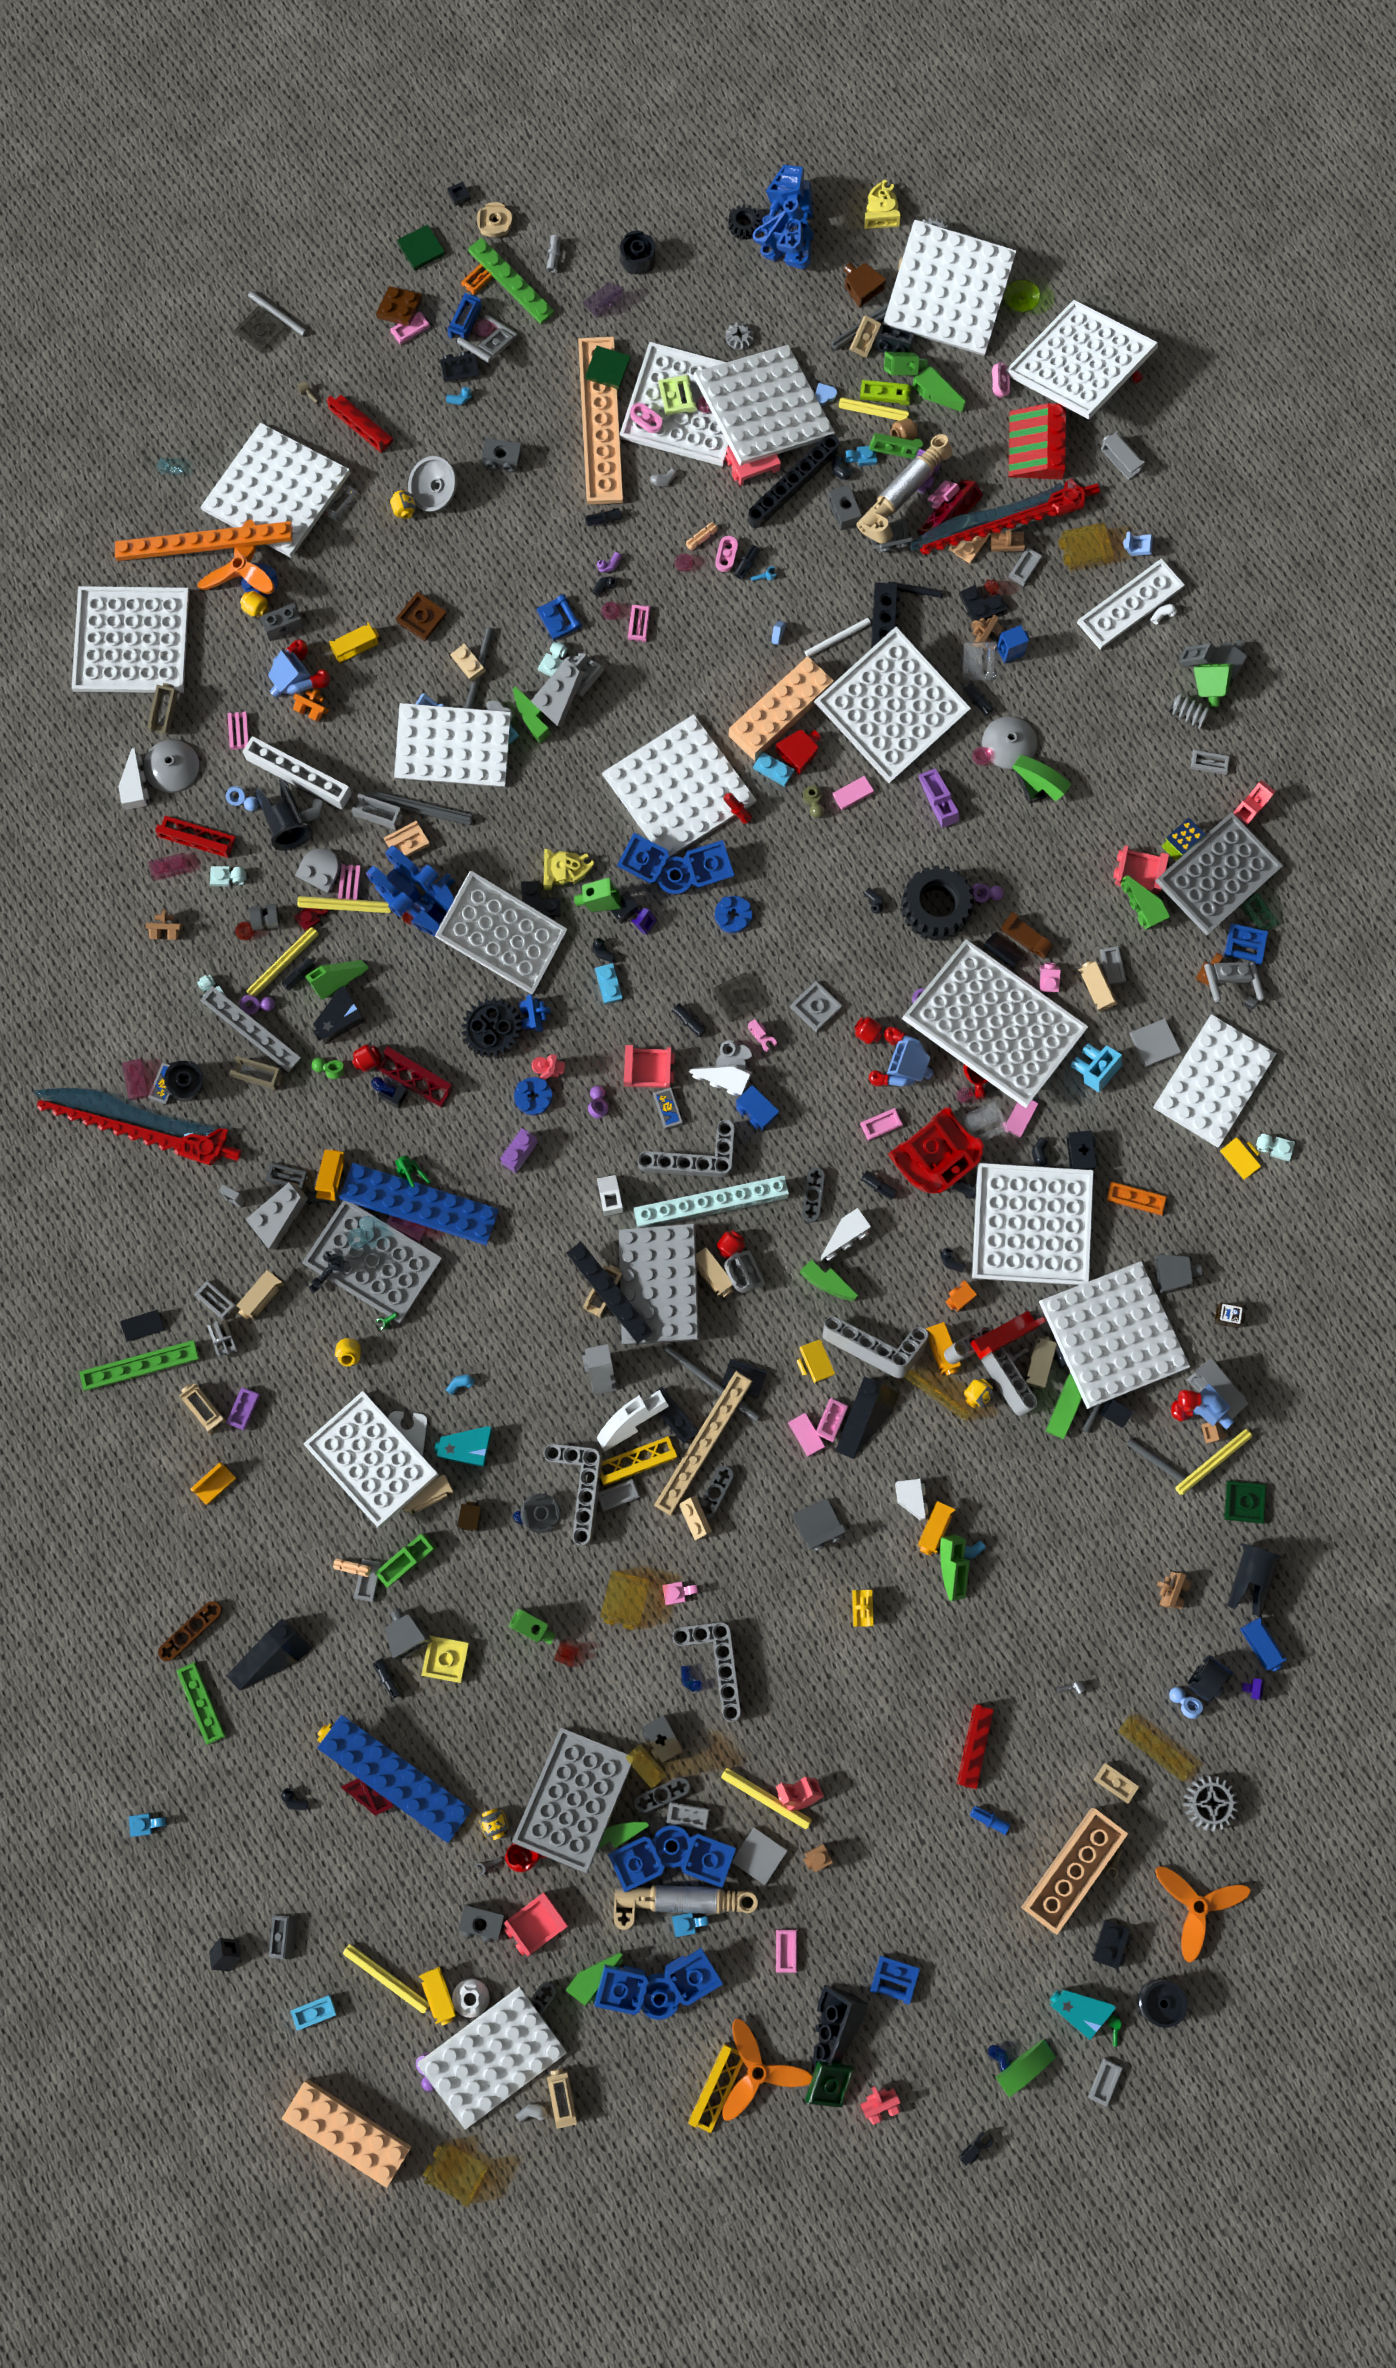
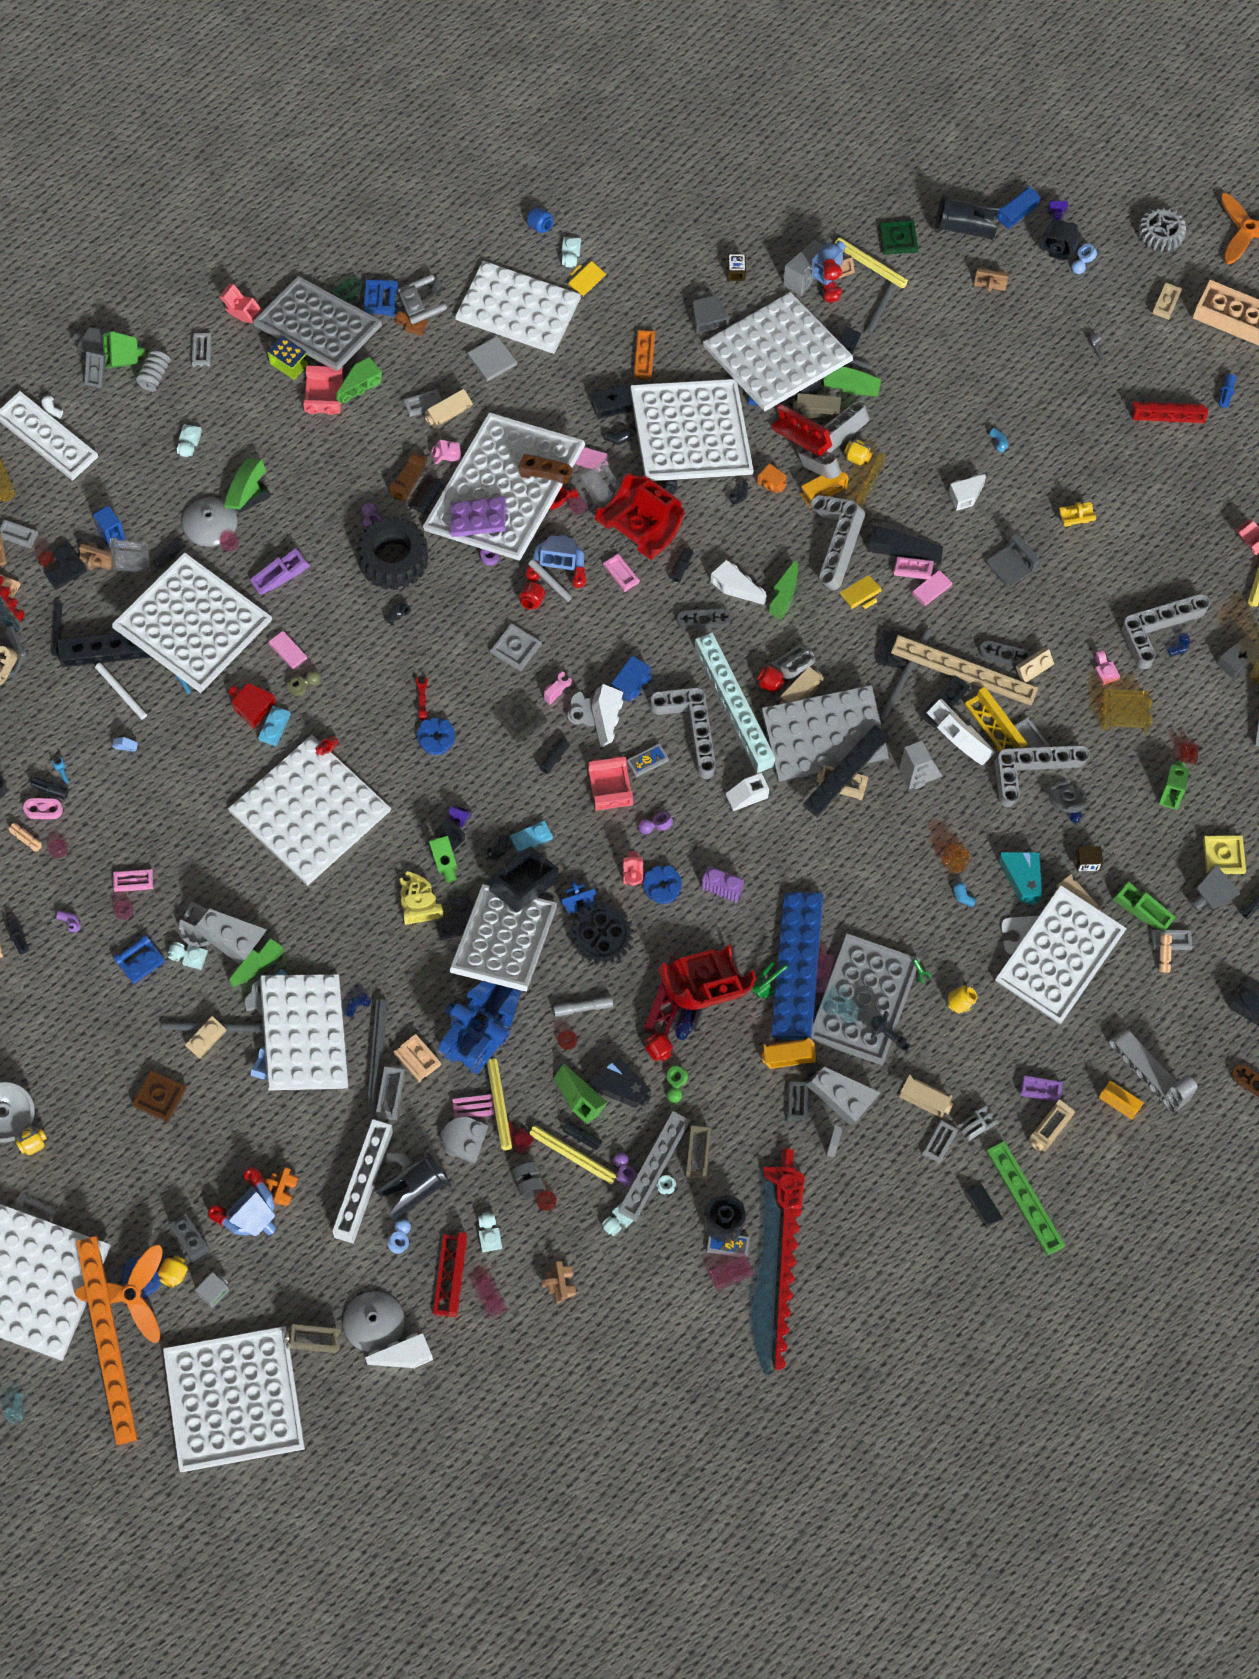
camera: 100 degrees left, 10 degrees down
bright pink tile [228,711,249,750] -> none
yellow window [329,622,379,664] -> none
black arm [591,576,618,597] -> none
blue plate [617,833,734,895] -> none
light nougat brick [729,656,834,761] -> none
light orange window [917,1501,955,1556] -> none
bright green slope [940,1534,970,1601] -> none
medium azure brick [1070,1043,1122,1093] -> none
clear yellow tile [1117,1715,1195,1782] -> none
none -> light aqua plate [177,424,202,457]
none -> light grey brick [195,1272,229,1308]
none -> clear blue arm [344,994,371,1018]
none -> red piece [416,677,428,721]
none -> medium lavender plate [450,497,506,537]
none -> black piece [489,846,559,913]
none -> reddish brown leg [518,453,573,484]
none -> blue head [527,207,553,233]
none -> light grey bar [528,559,572,602]
none -> light grey piece [553,996,613,1017]
none -> clear red plate [558,1031,578,1050]
none -> light aqua plate [656,1175,676,1194]
none -> red piece [657,945,756,1010]
none -> clear orange brick [941,844,971,874]
none -> light grey beam [1109,1028,1198,1113]

